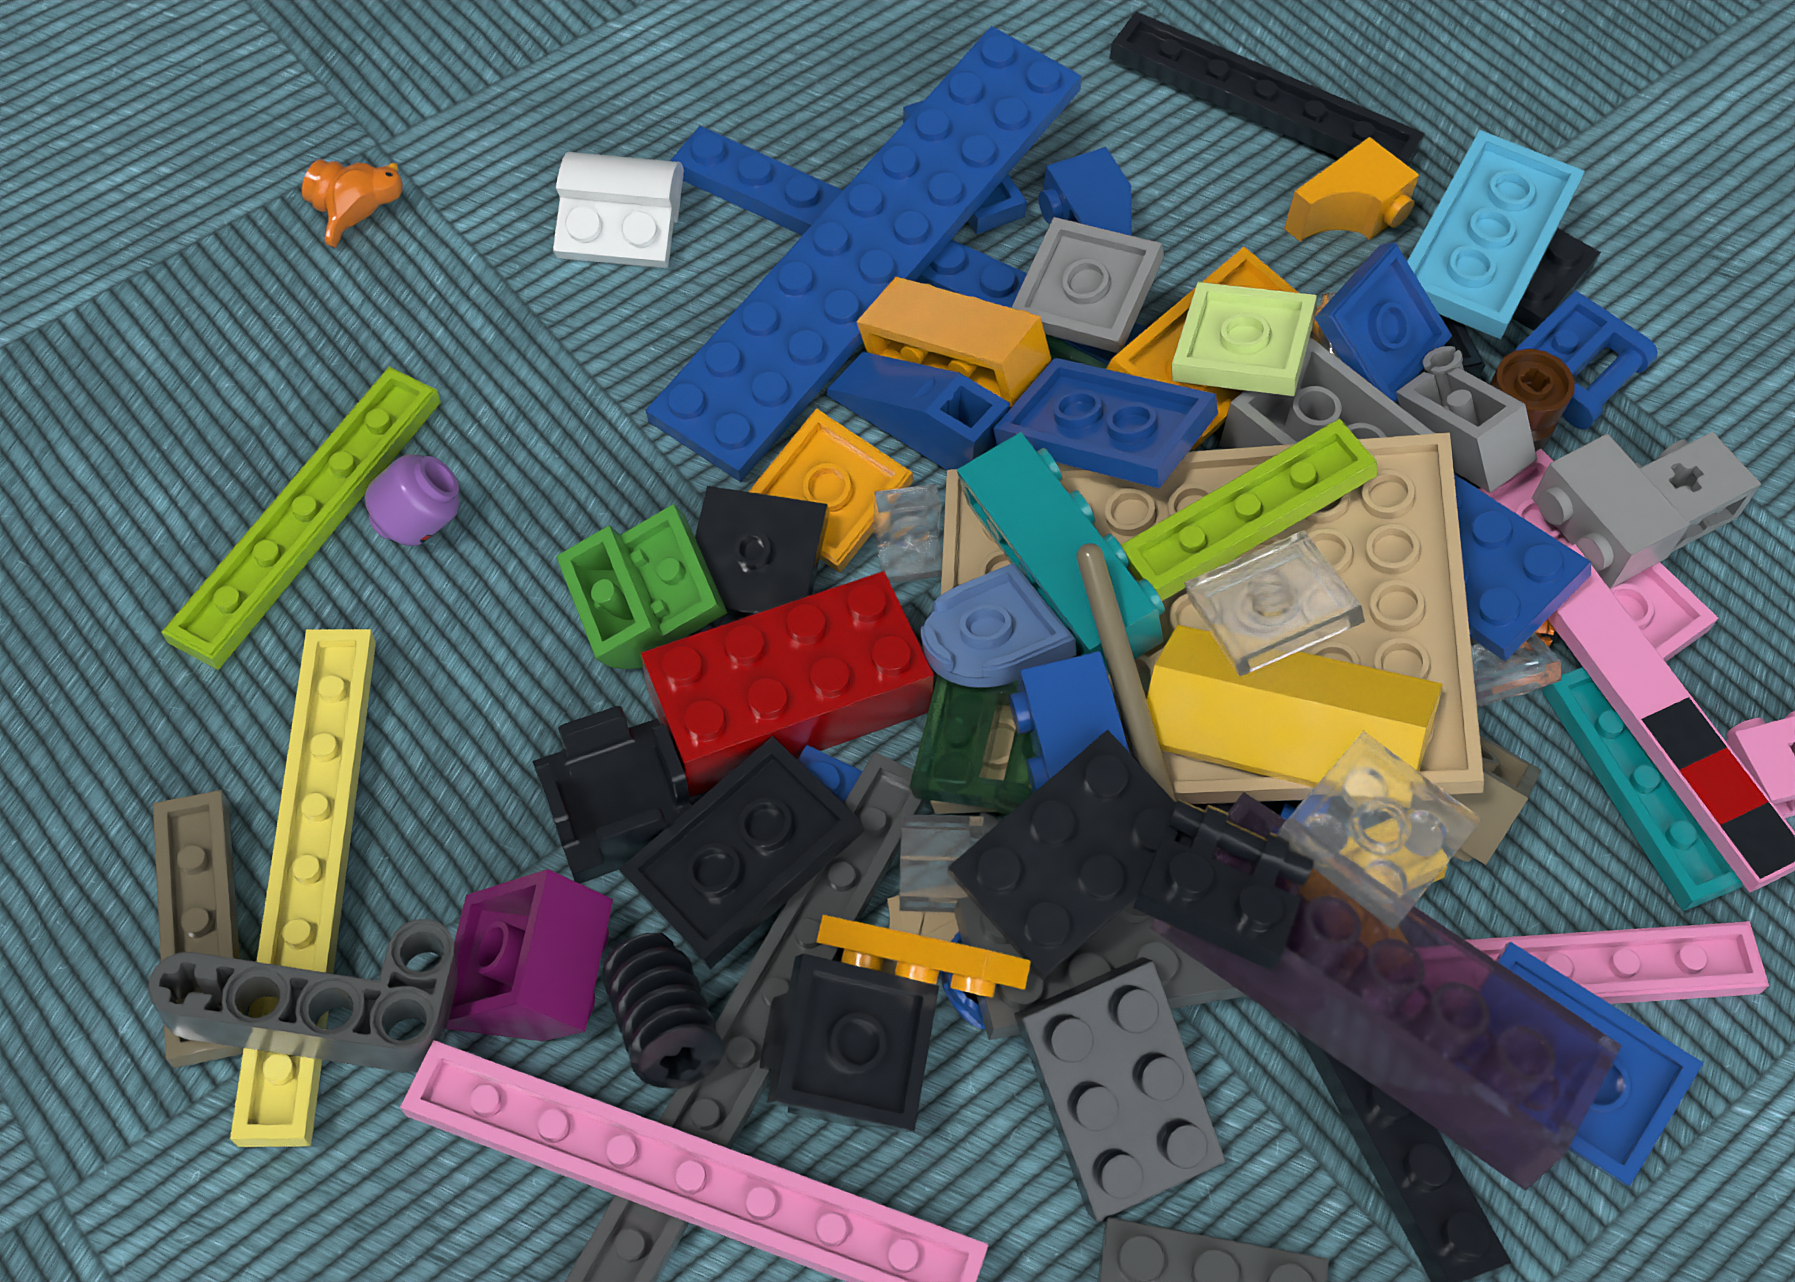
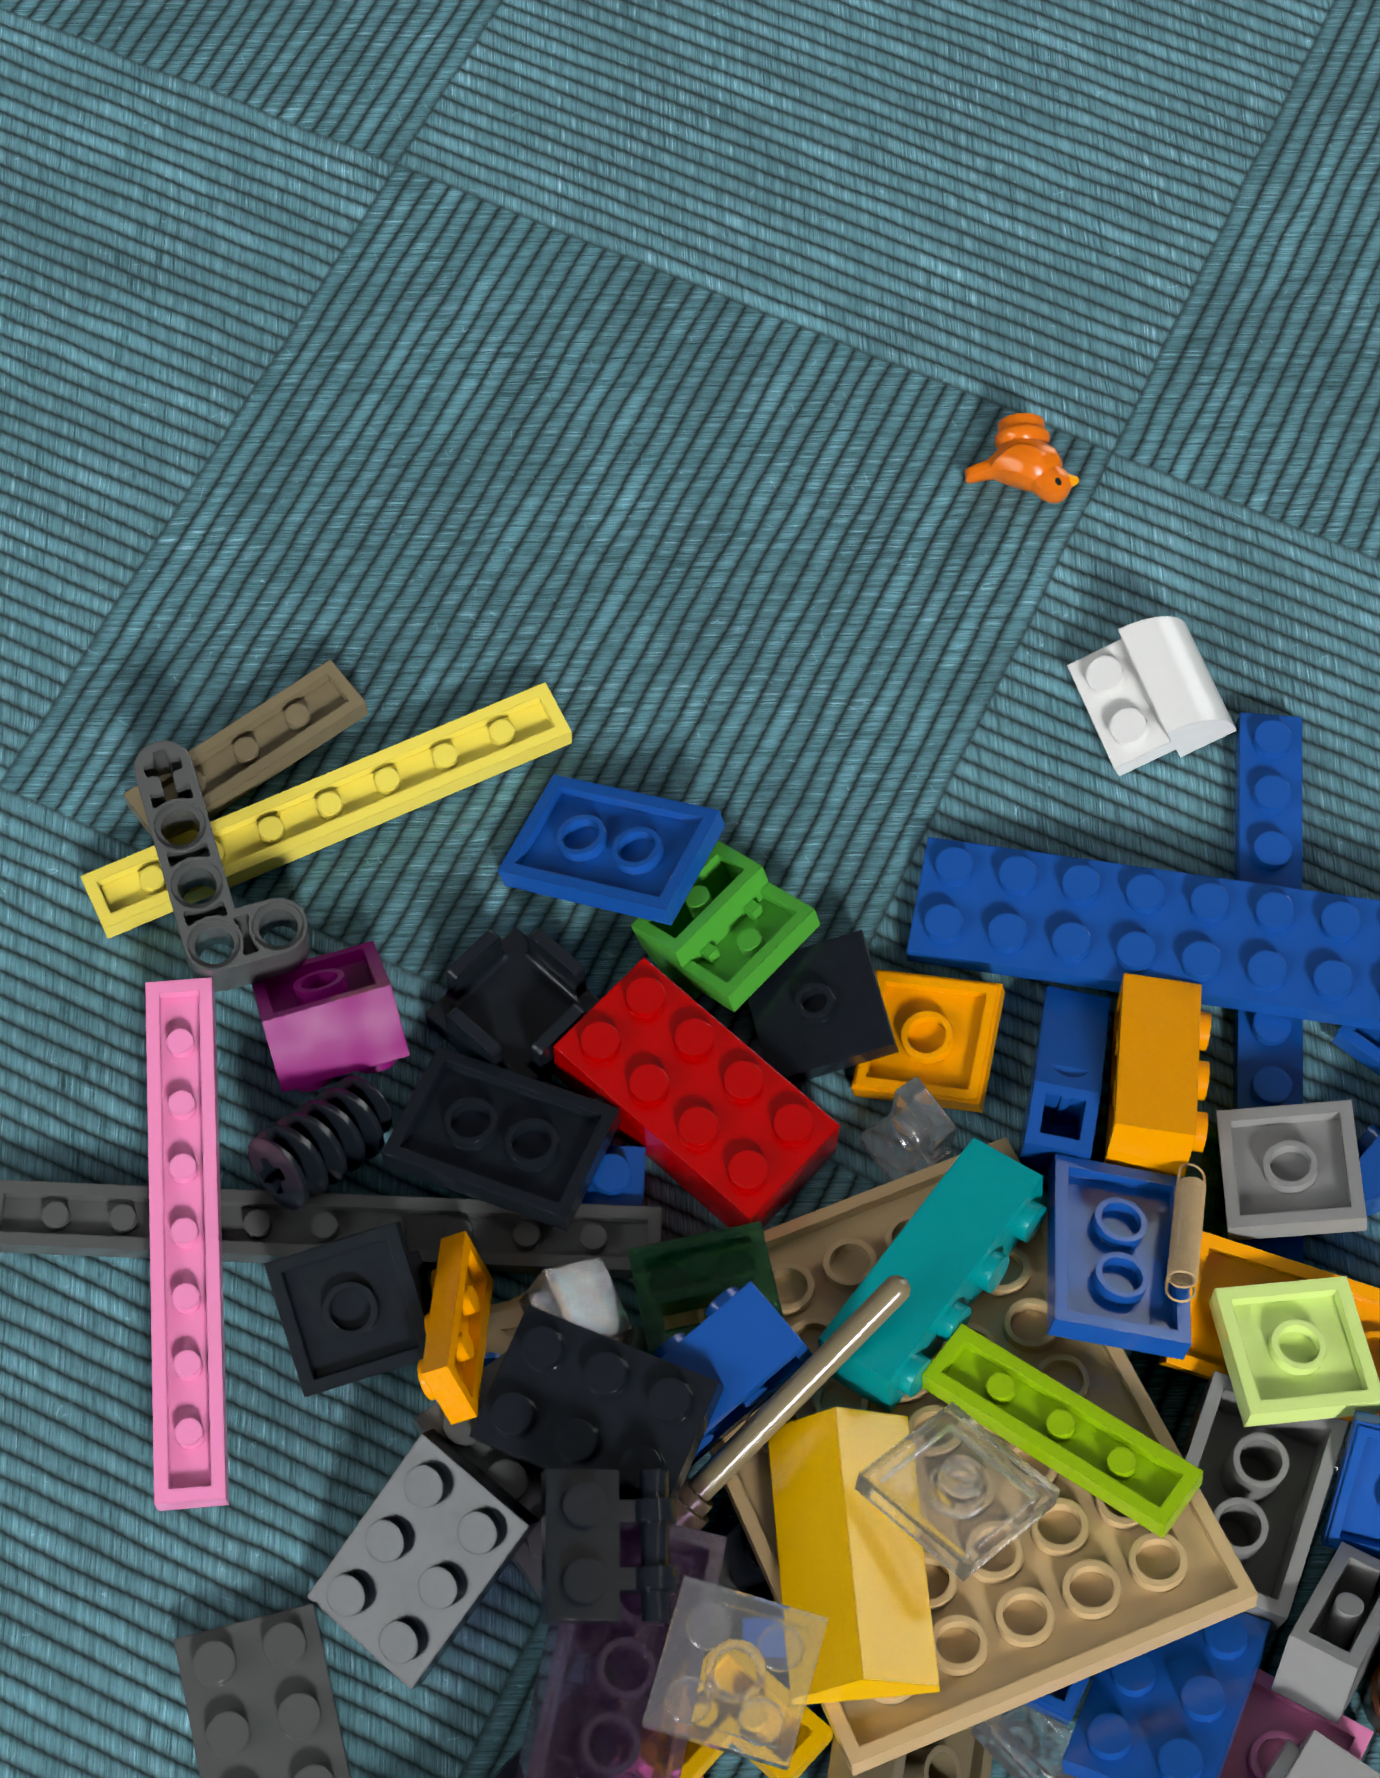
camera: 65 degrees right, 5 degrees up
lime tile [161,367,441,670] -> none
medium lavender head [365,454,460,546] -> none
medium blue tile [920,563,1076,688] -> none
none -> blue plate [498,774,725,925]
none -> tan piece [1165,1163,1207,1303]

